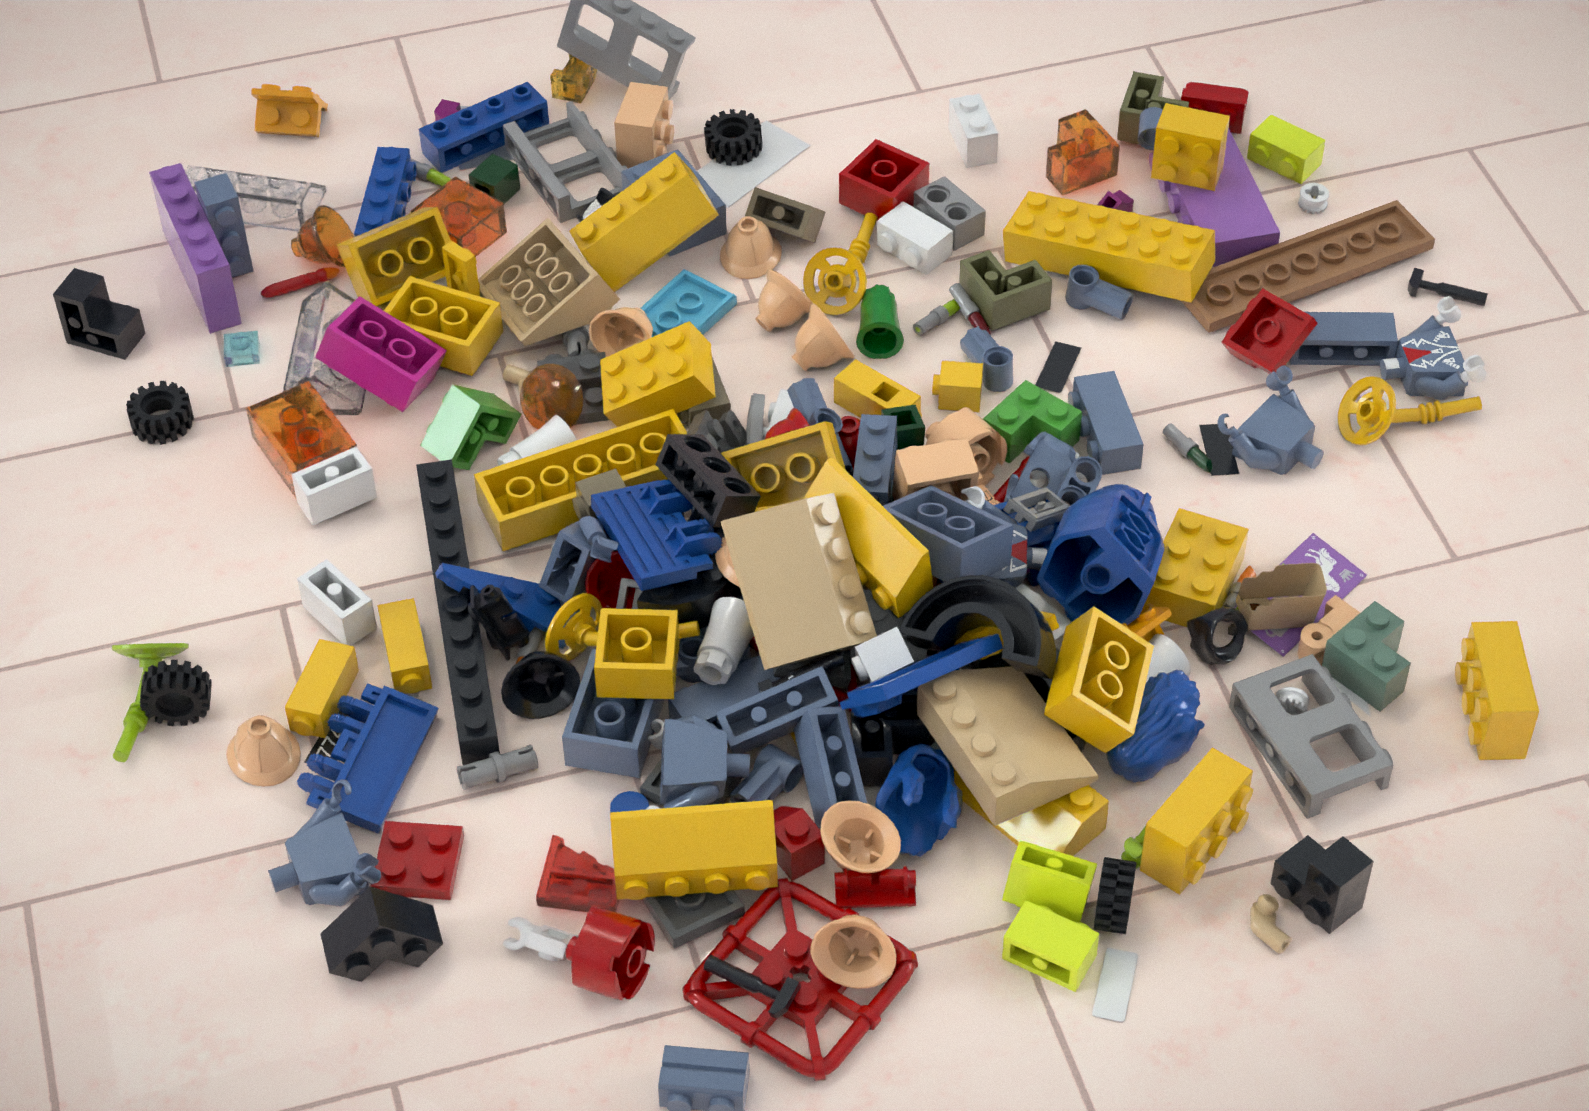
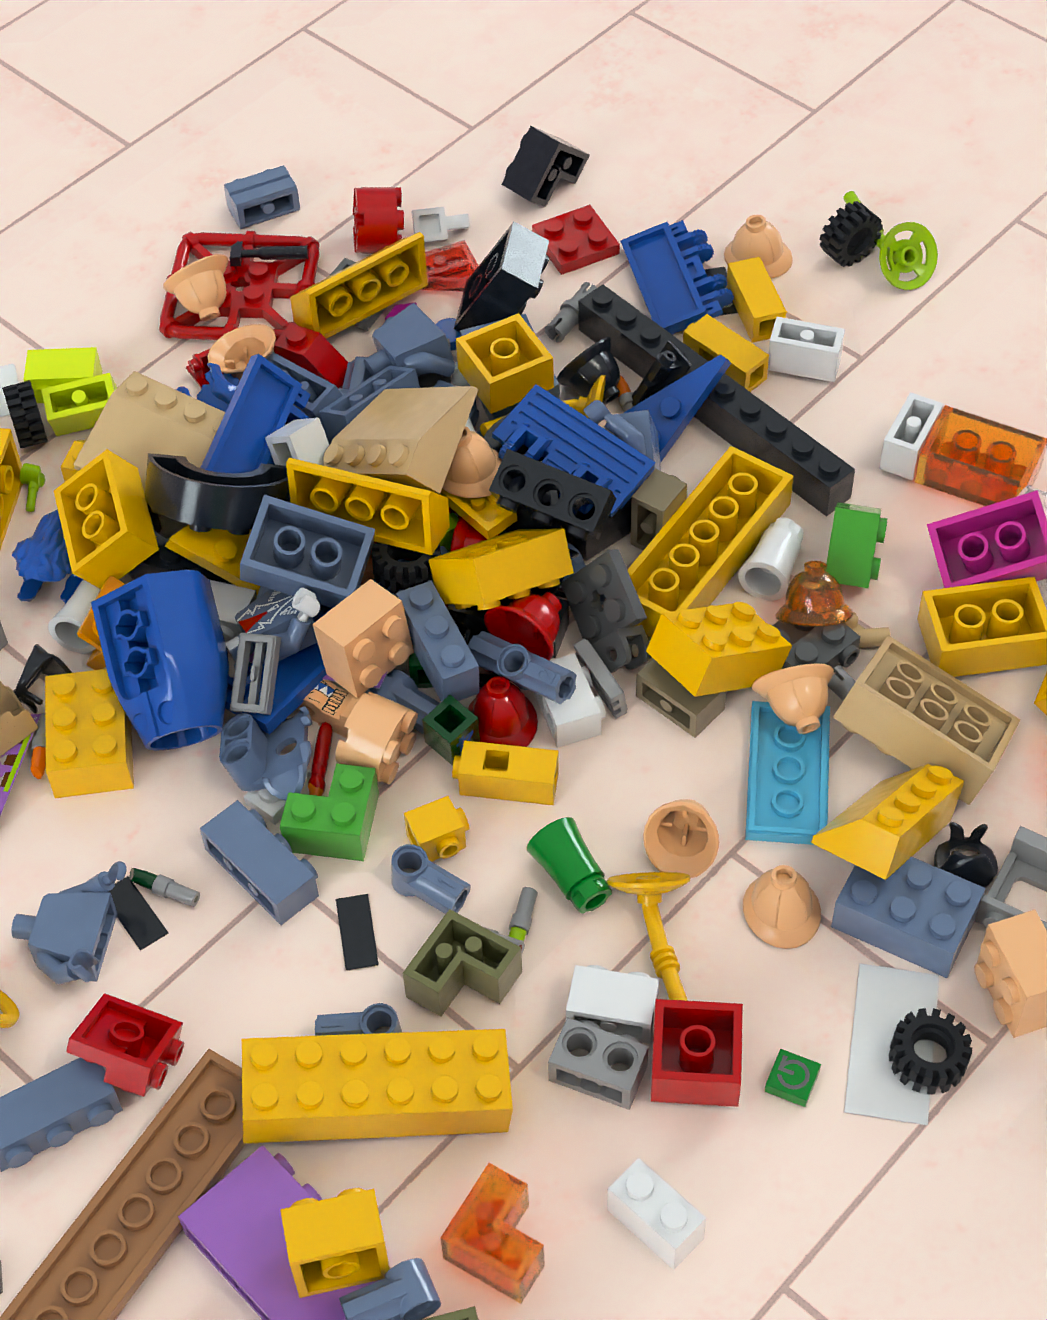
camera: 150 degrees right, 5 degrees up
sand blue torso [268,779,381,907] -> none
yellow plate [442,241,480,296] -> none
dark tan brick [745,187,826,243] -> none
light nougat hat [792,303,855,371] -> none
magenta piece [1097,190,1134,212] -> none
none -> black brick [453,221,549,332]
none -> green tile [764,1048,821,1108]

